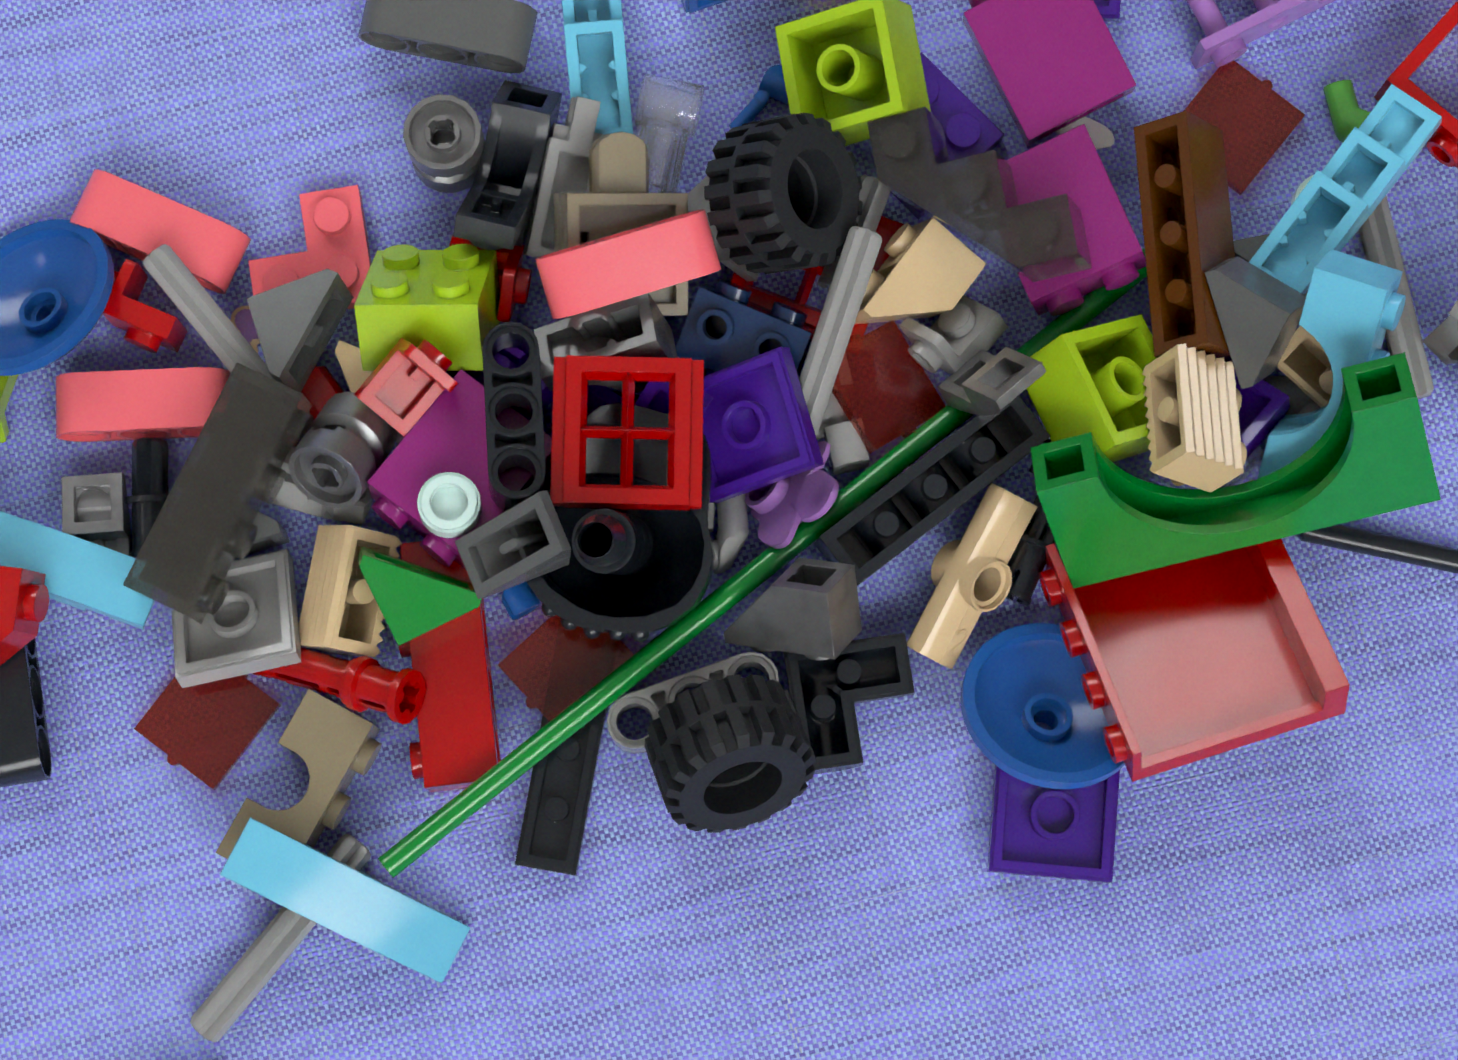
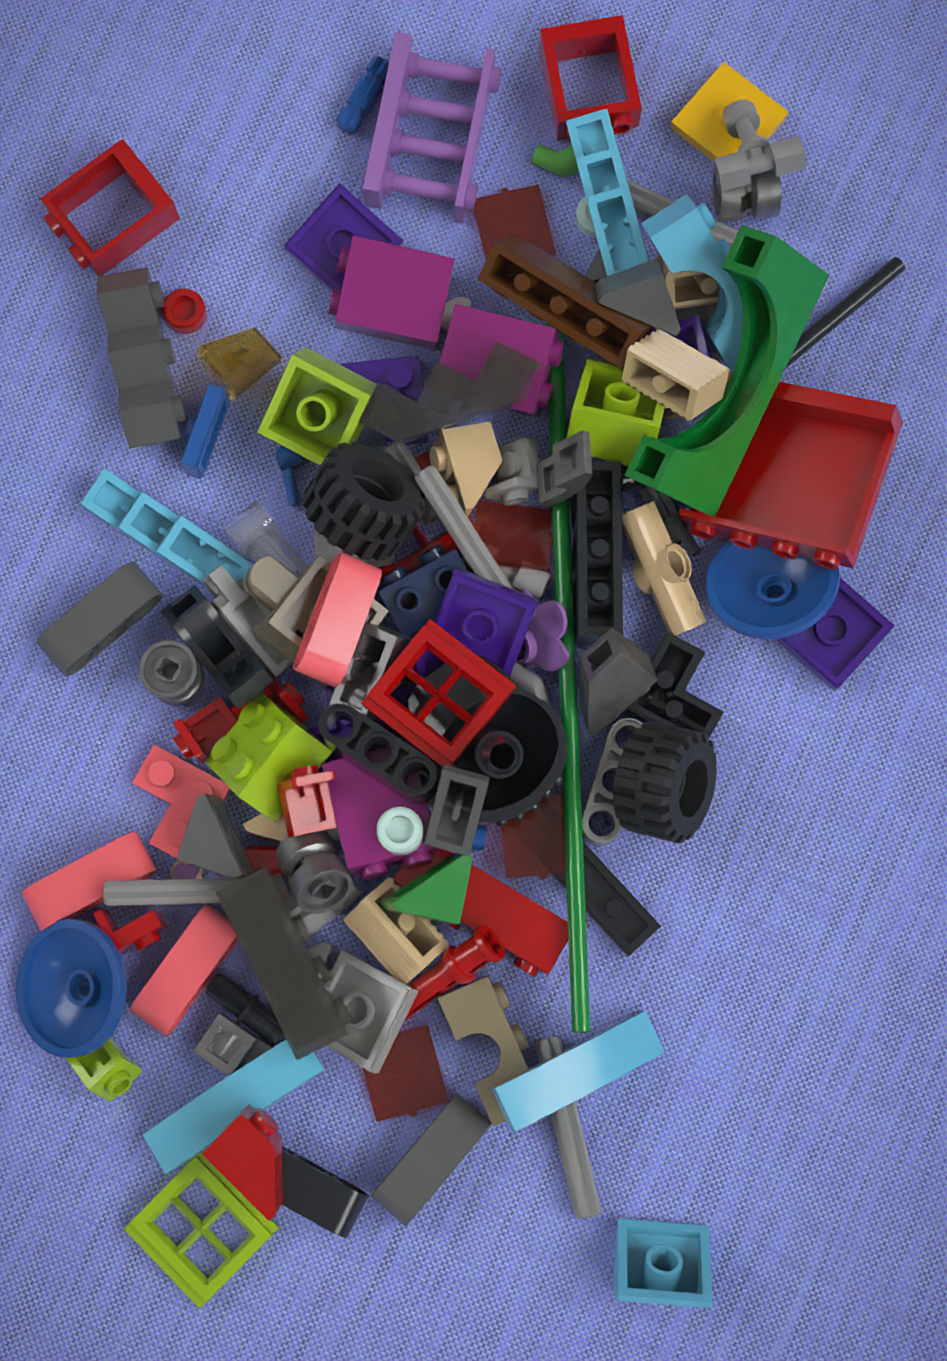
camera: 50 degrees left, 0 degrees up
none -> red bracket [173,696,238,764]
none -> dark grey beam [371,1093,492,1226]

